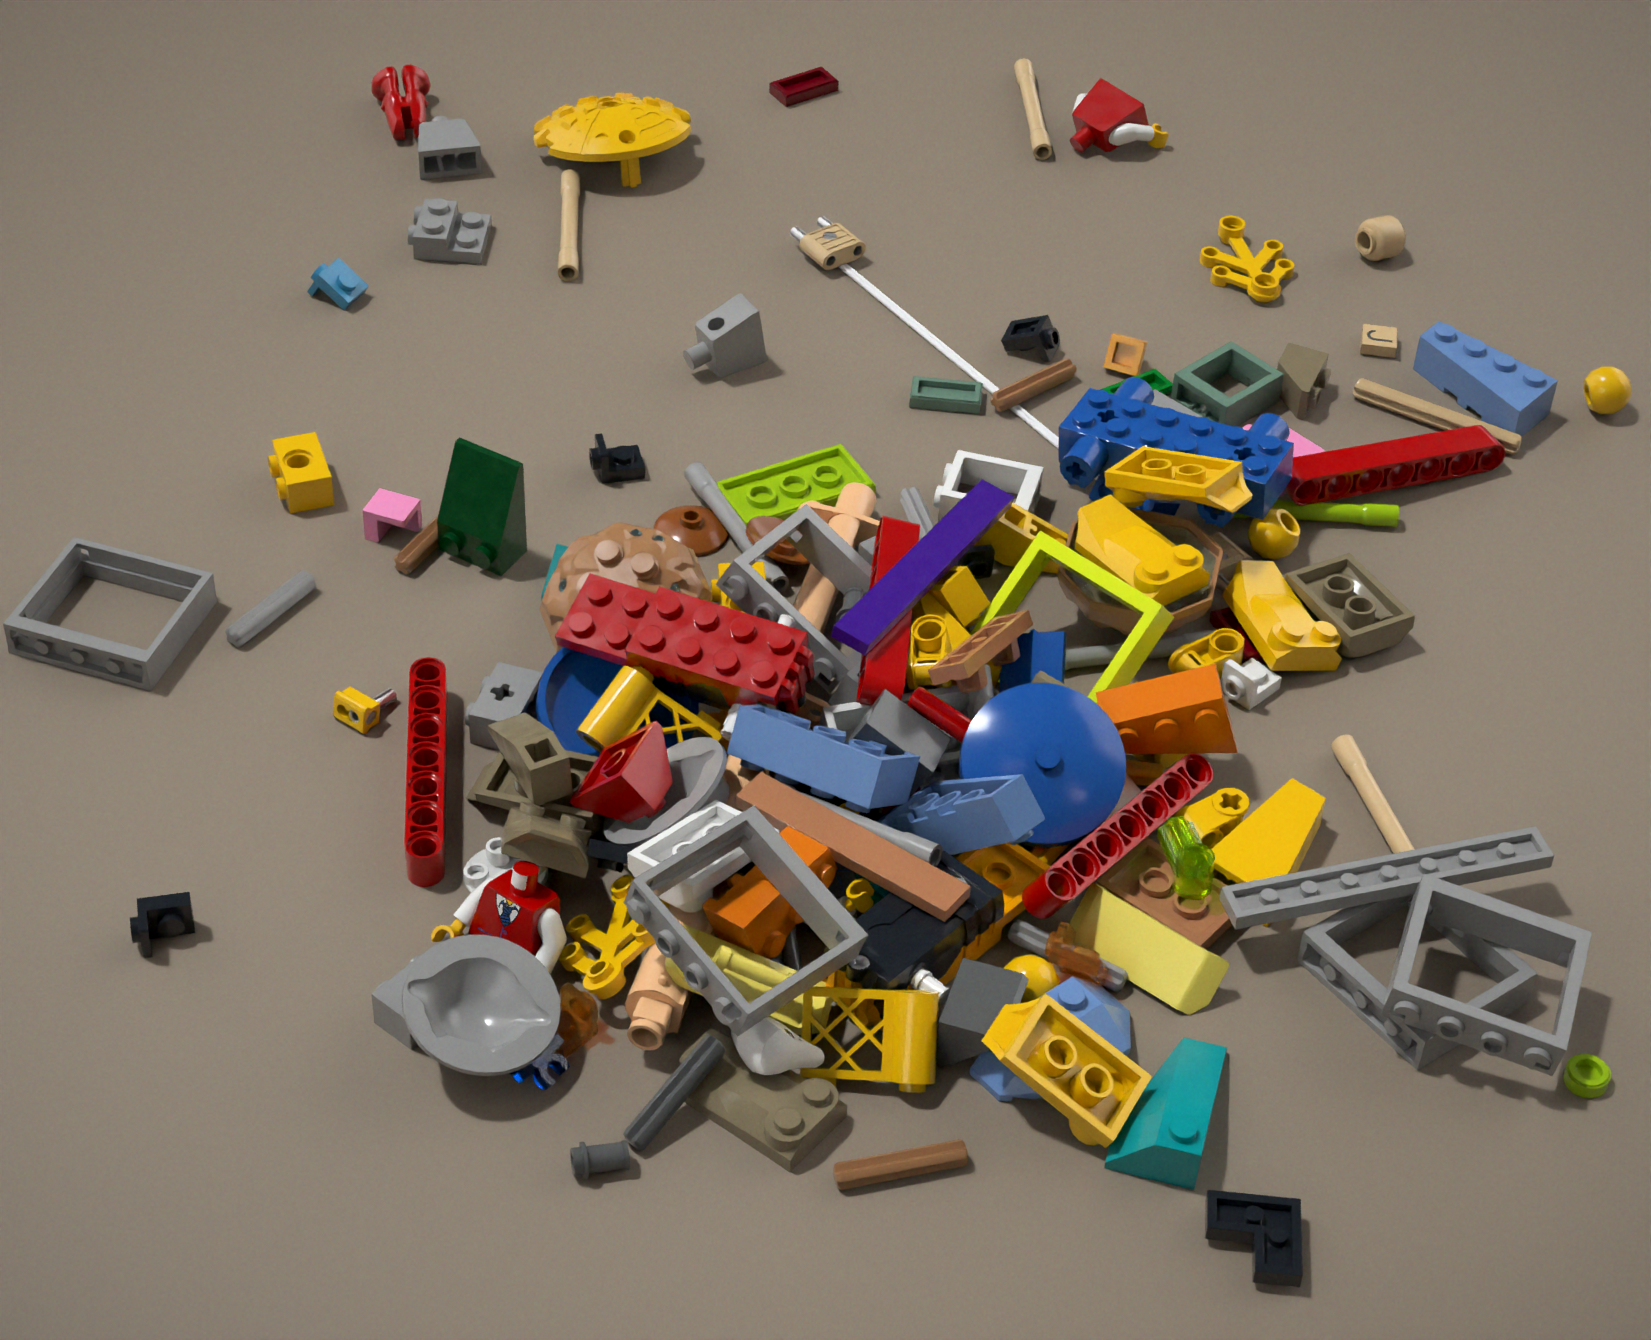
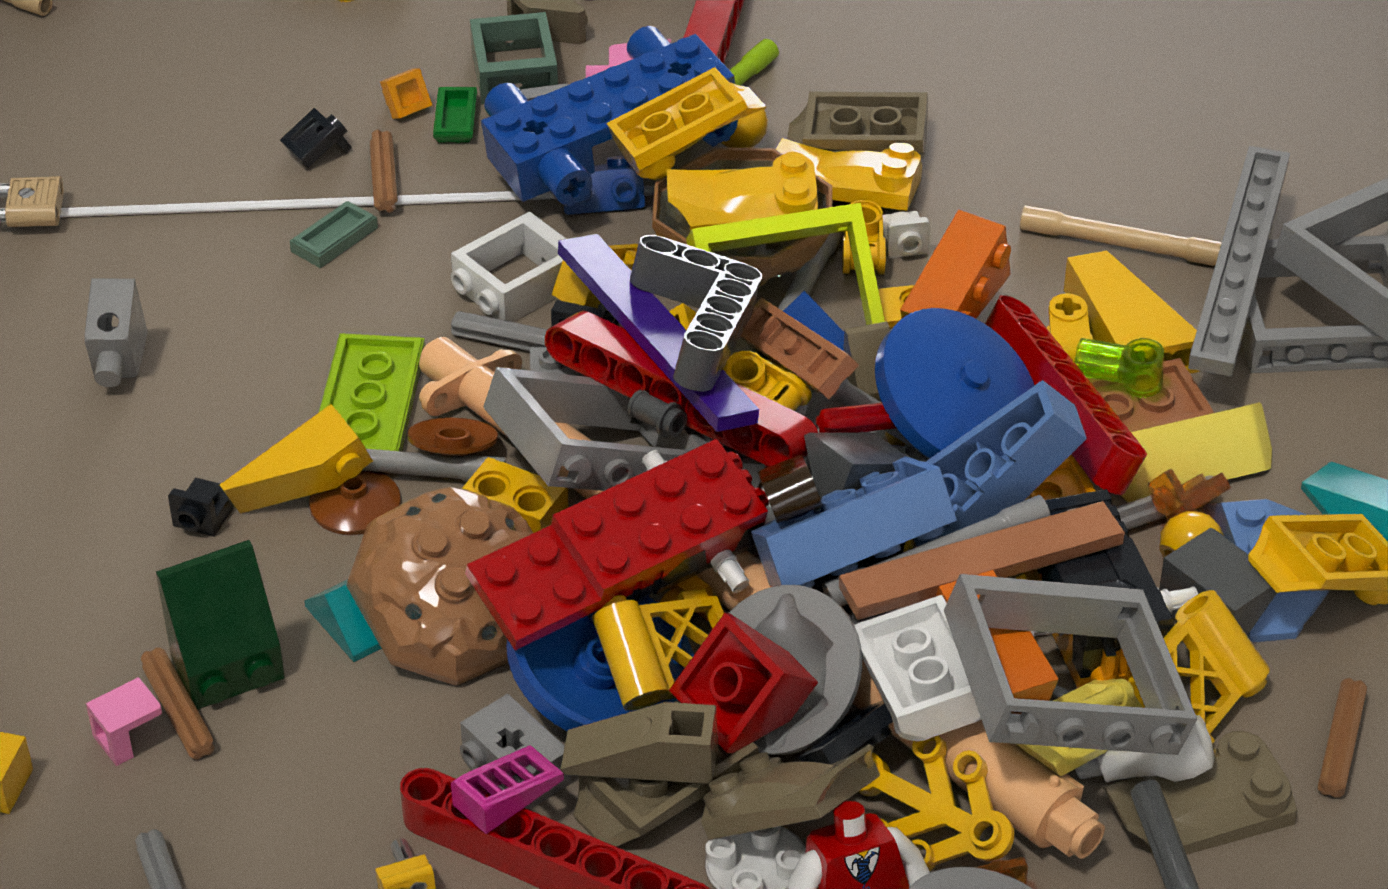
camera: 55 degrees left, 0 degrees up
none -> yellow slope [220,404,373,514]
none -> dark pink slope [451,745,564,834]
none -> dark grey beam [630,235,762,391]
none -> dark brown beam [757,454,823,524]

